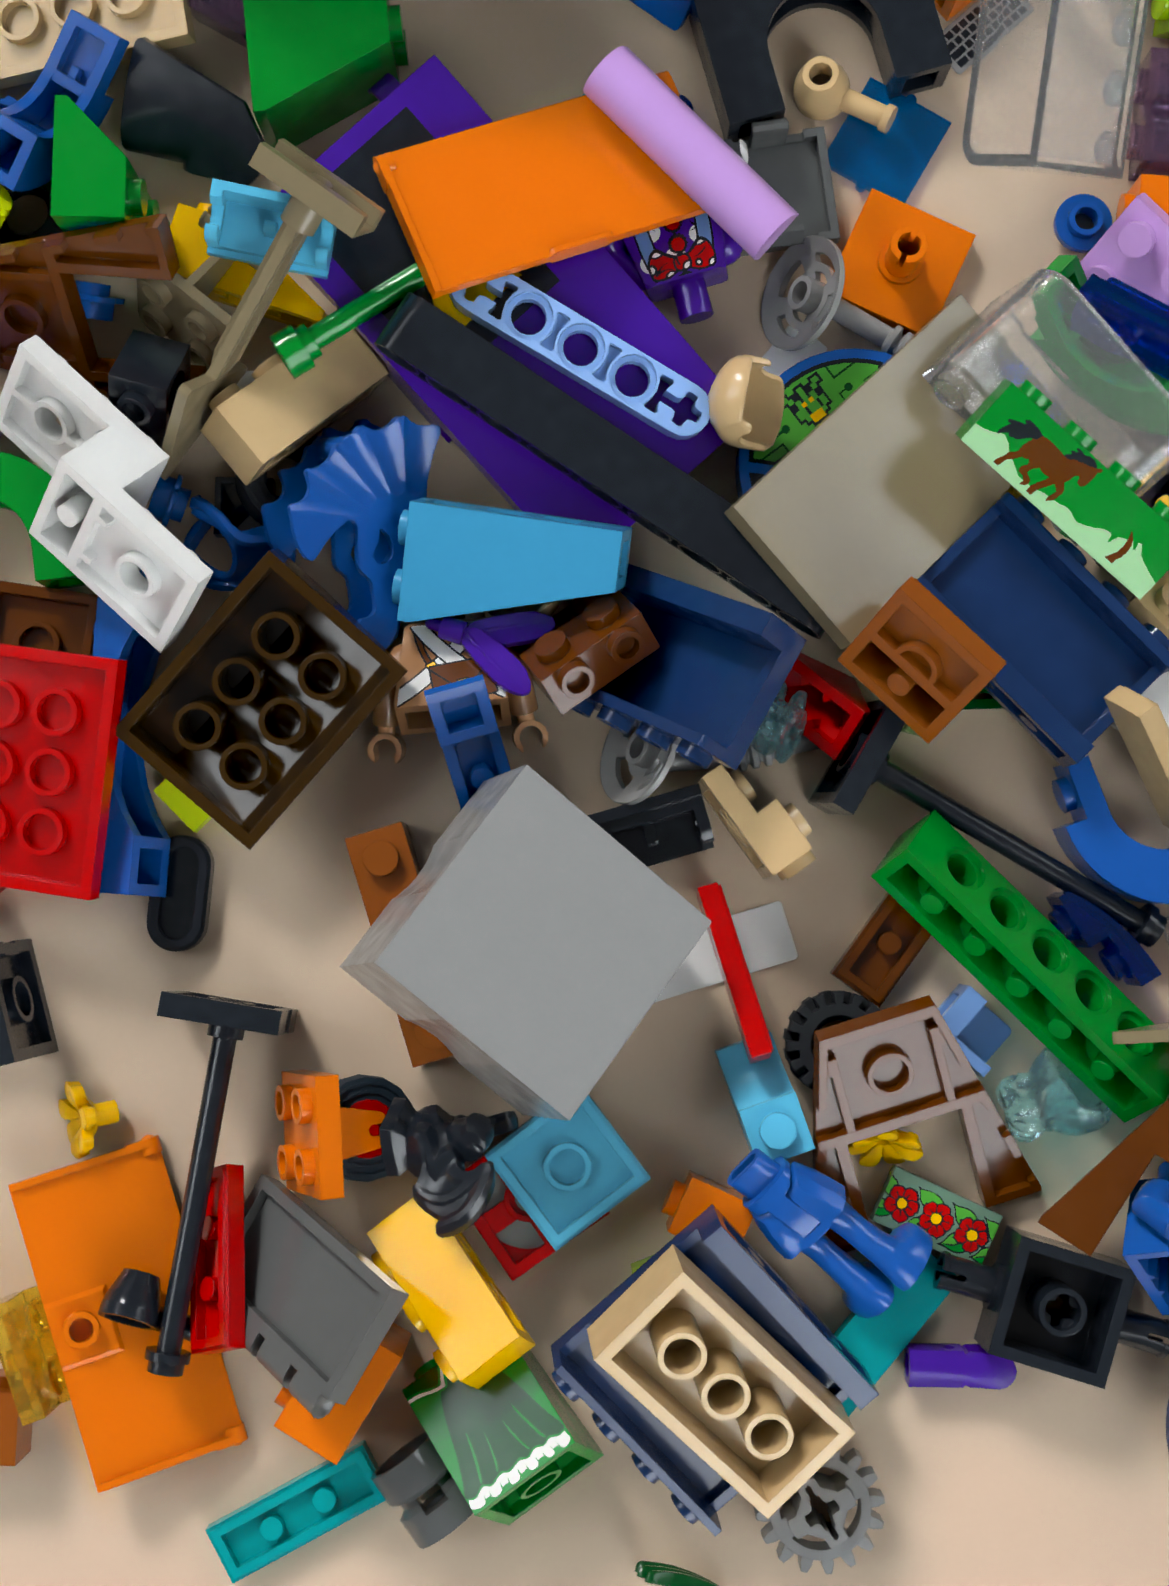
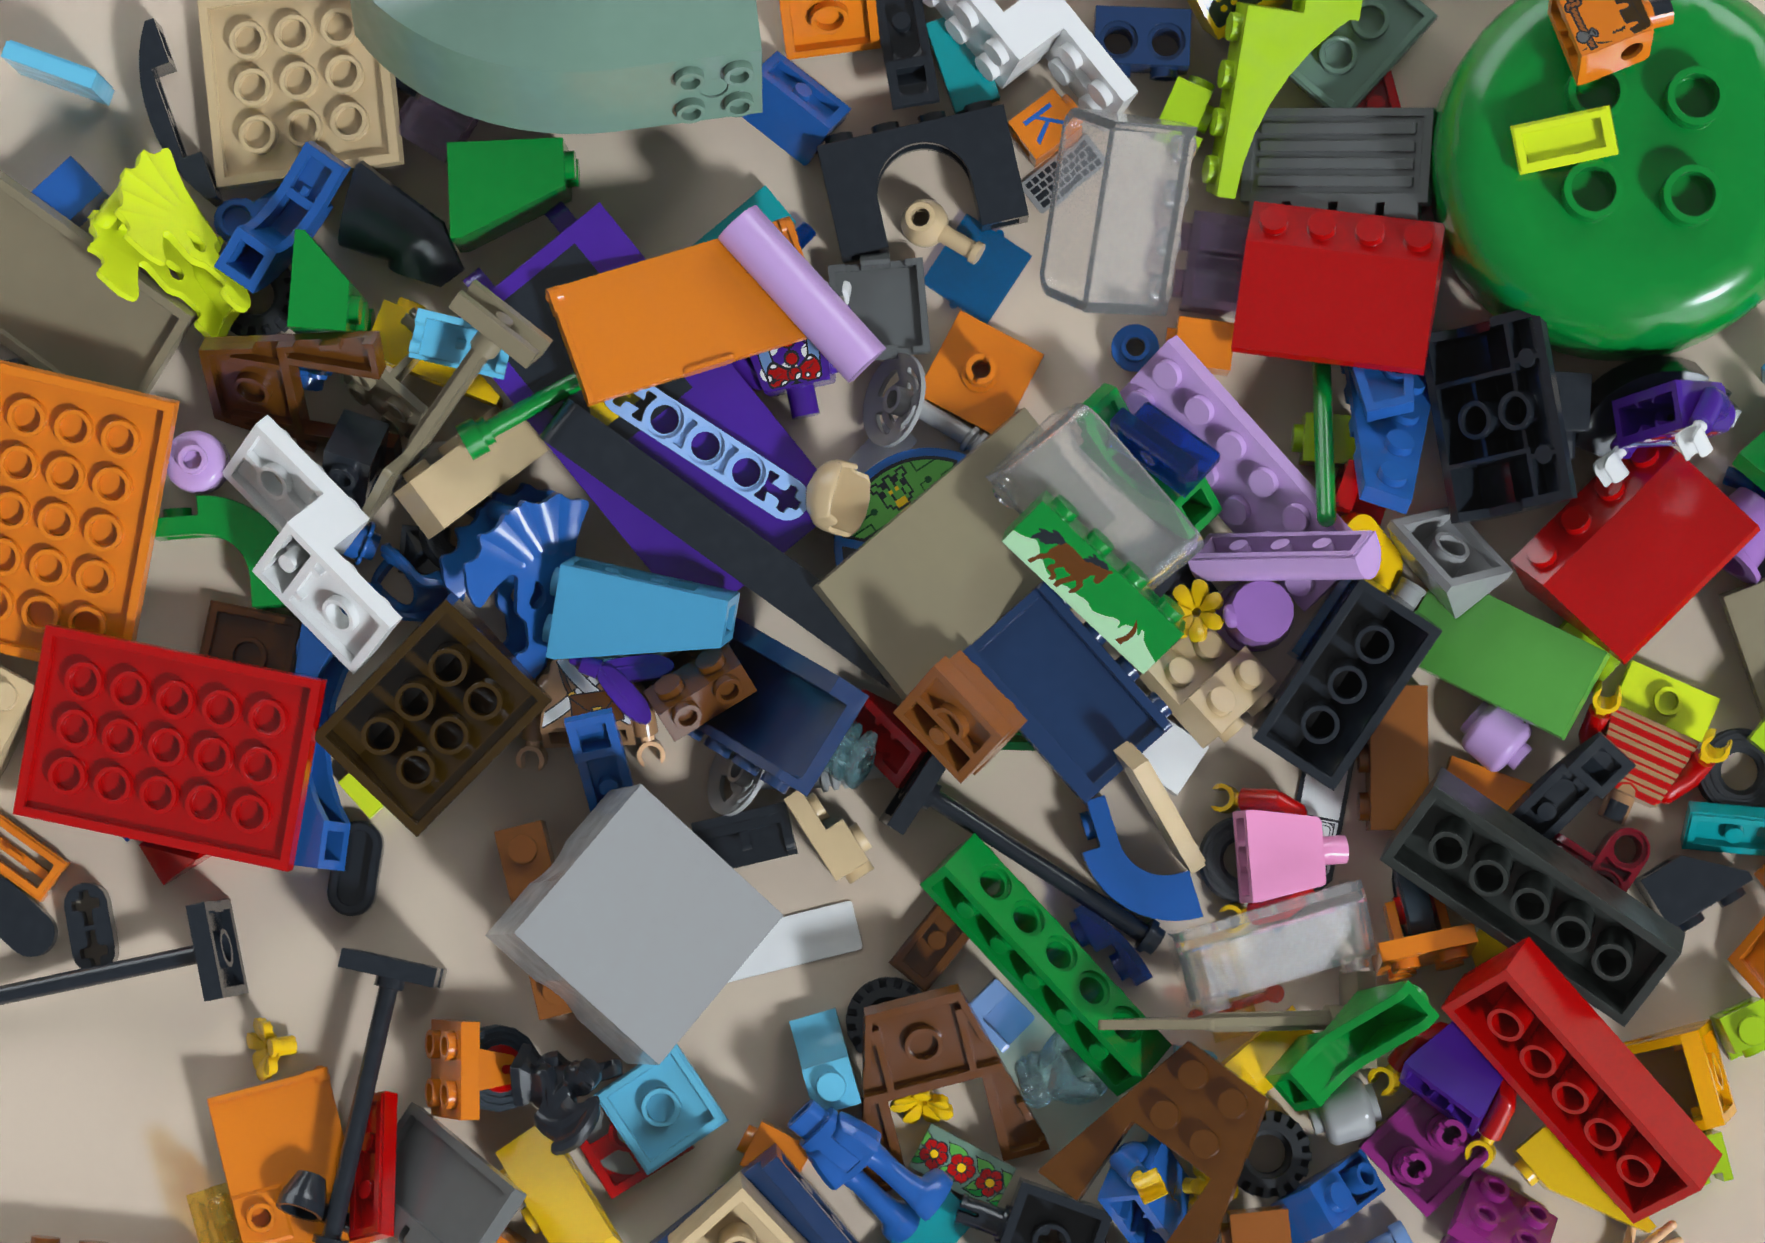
camera: 10 degrees right, 0 degrees up
red tile [697,882,774,1064] -> none

